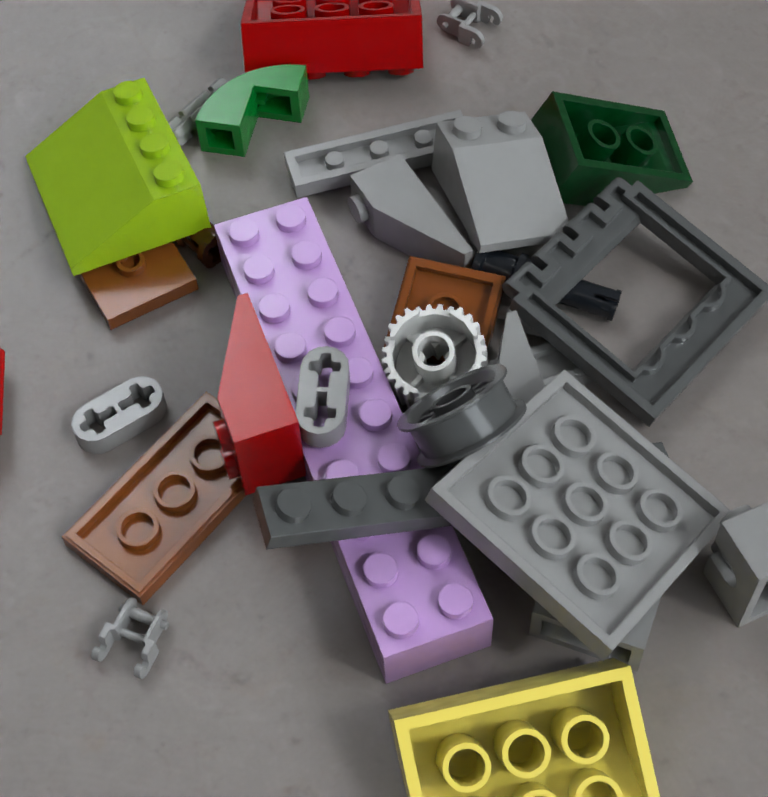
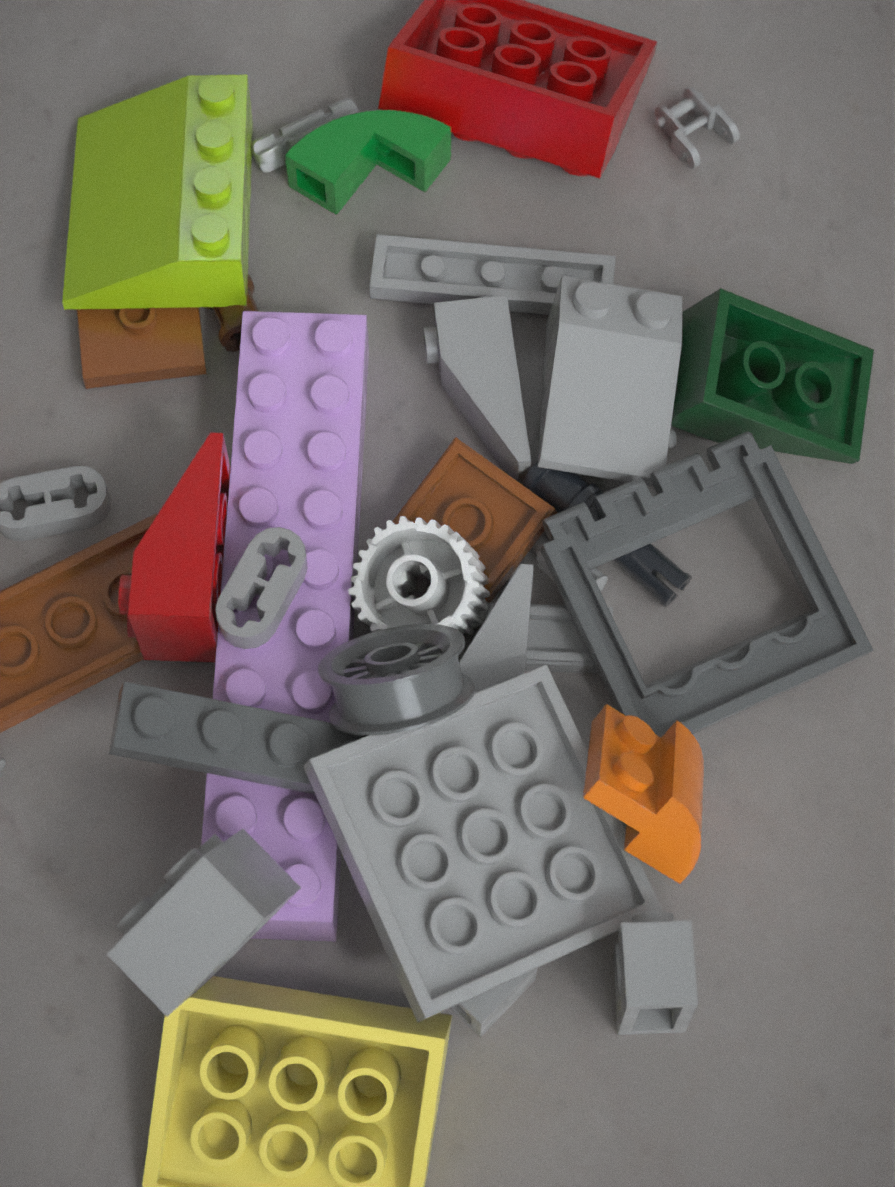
camera: 20 degrees right, 10 degrees up
none -> light grey brick [107,829,301,1017]
none -> orange brick [583,704,704,884]

